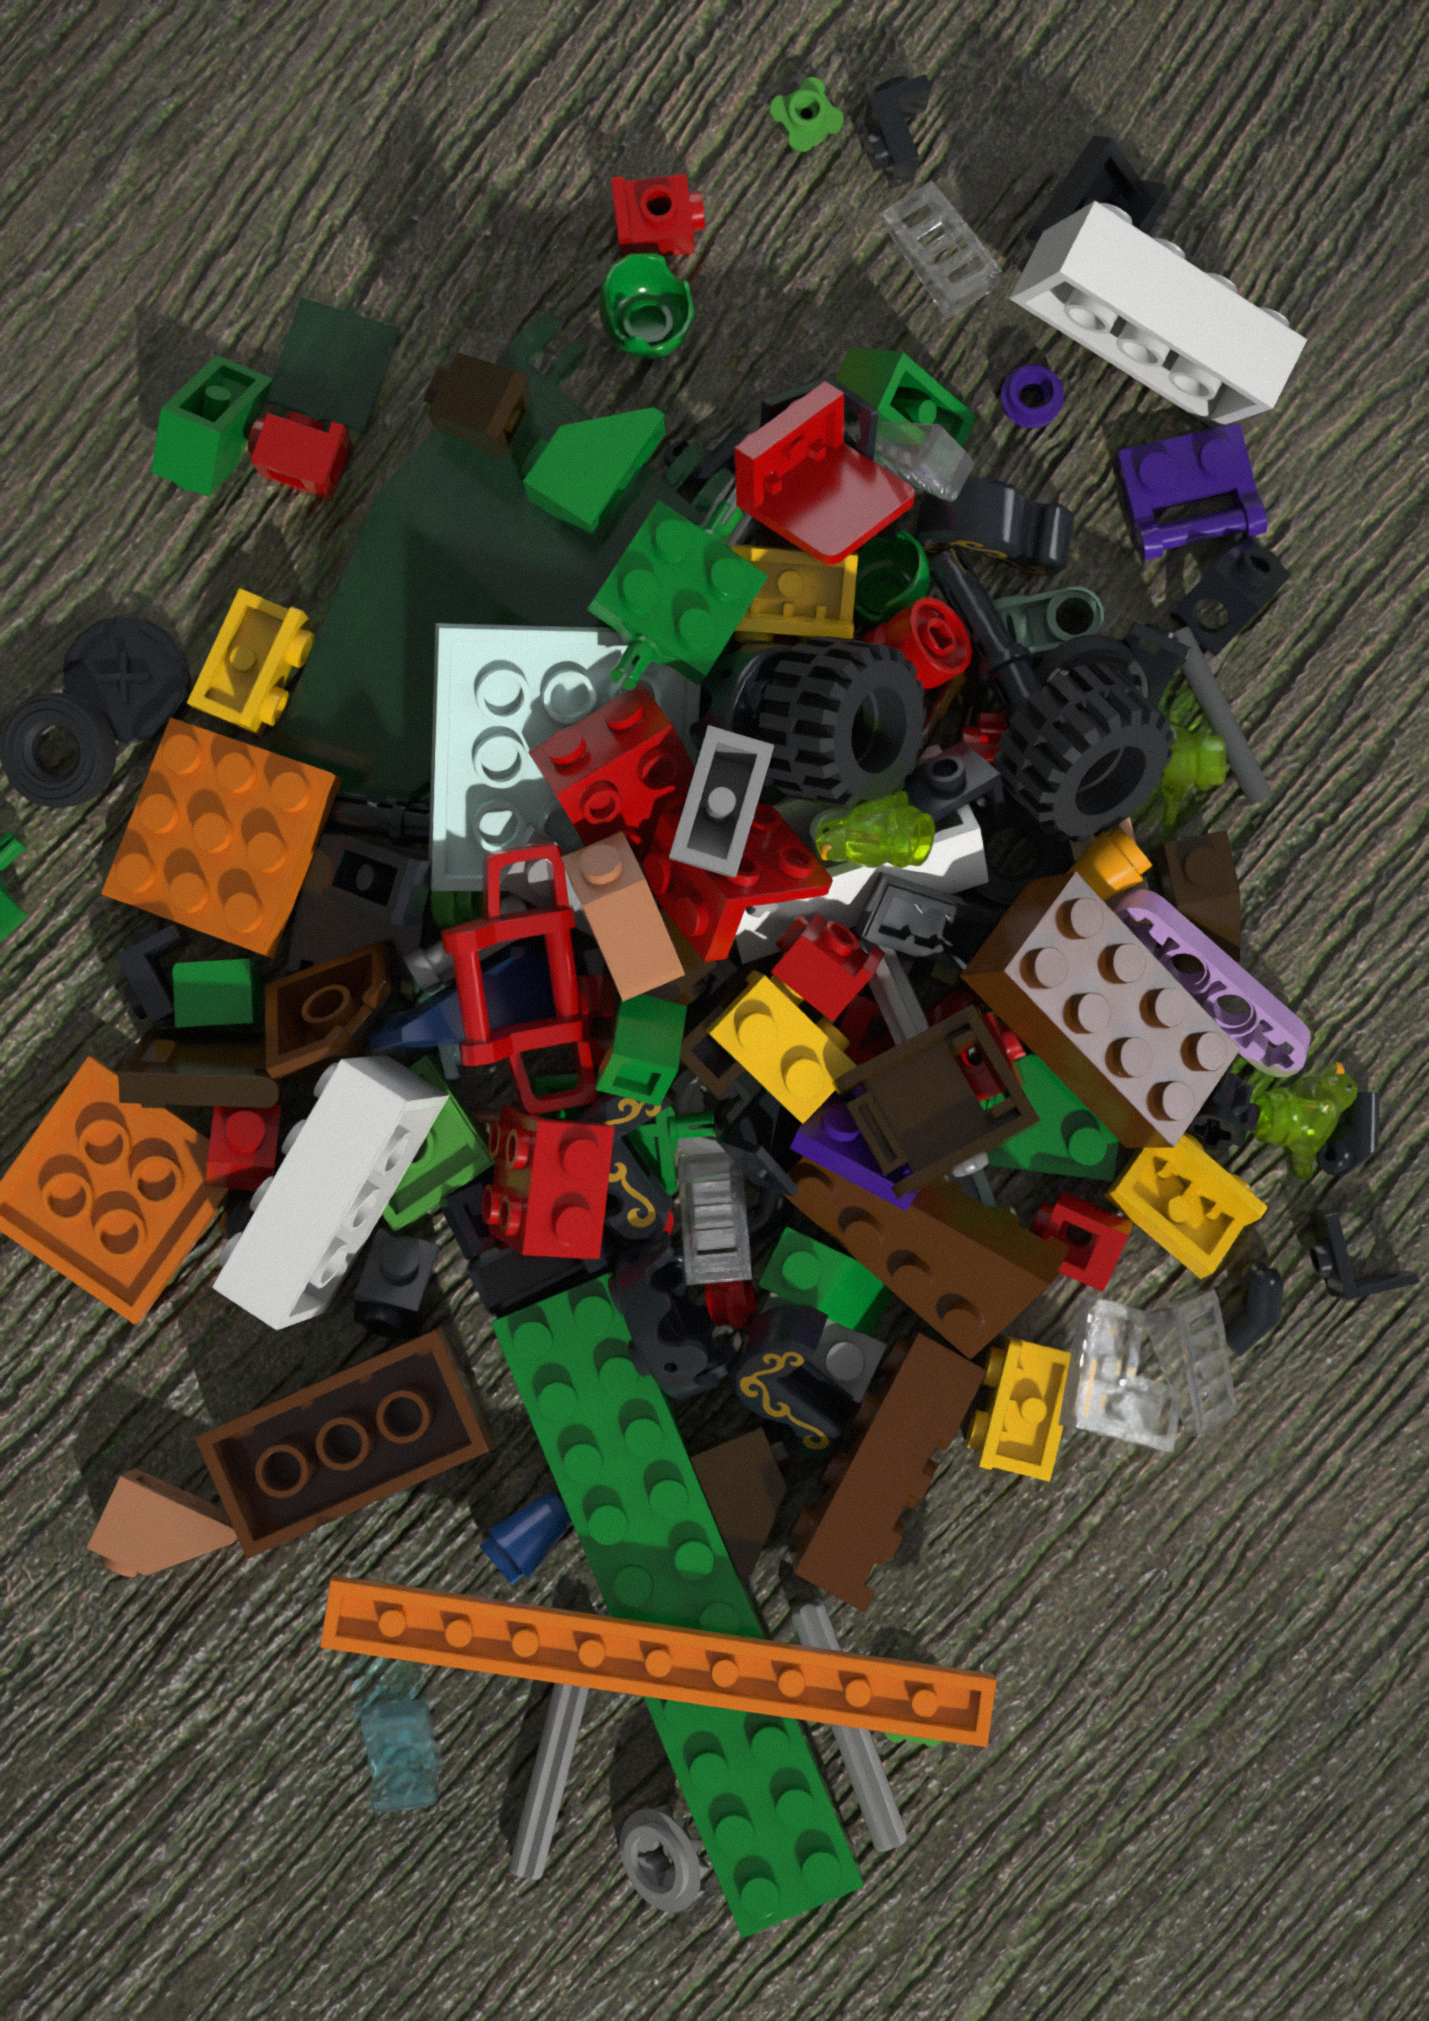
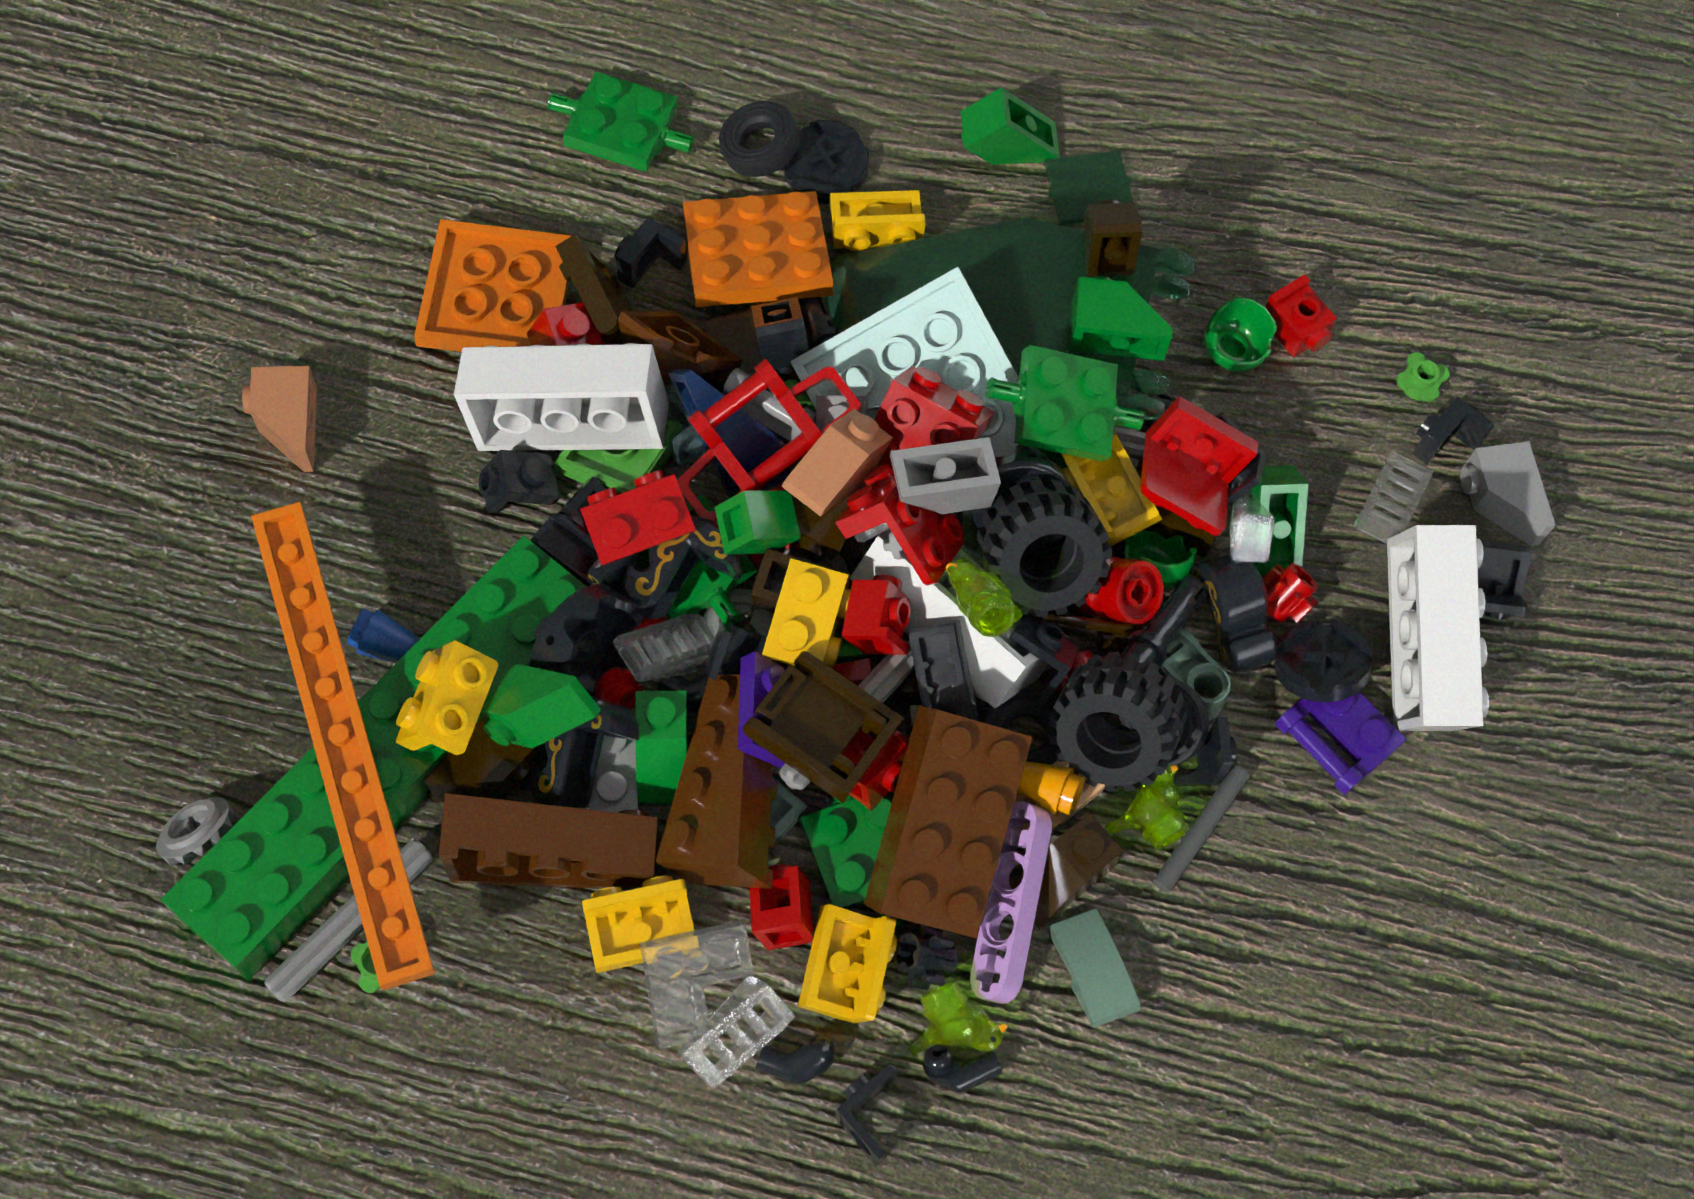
camera: 60 degrees right, 20 degrees down
green panel [172,959,264,1030] -> none
reddish brown brick [195,1324,496,1559] -> none
red brick [248,412,353,501] -> none
clear light blue bracket [361,1699,440,1813] -> none
light grey axle [509,1683,589,1880] -> none
dark purple plate [1000,364,1064,428] -> none
black bracket [1170,534,1291,656] -> none
none -> yellow bracket [395,640,498,755]
none -> green slope [479,662,601,749]
none -> sand green slope [1050,908,1140,1028]
none -> red gear [1263,563,1318,623]
none -> black tile [1274,620,1373,703]
none -> light grey slope [1460,441,1556,546]

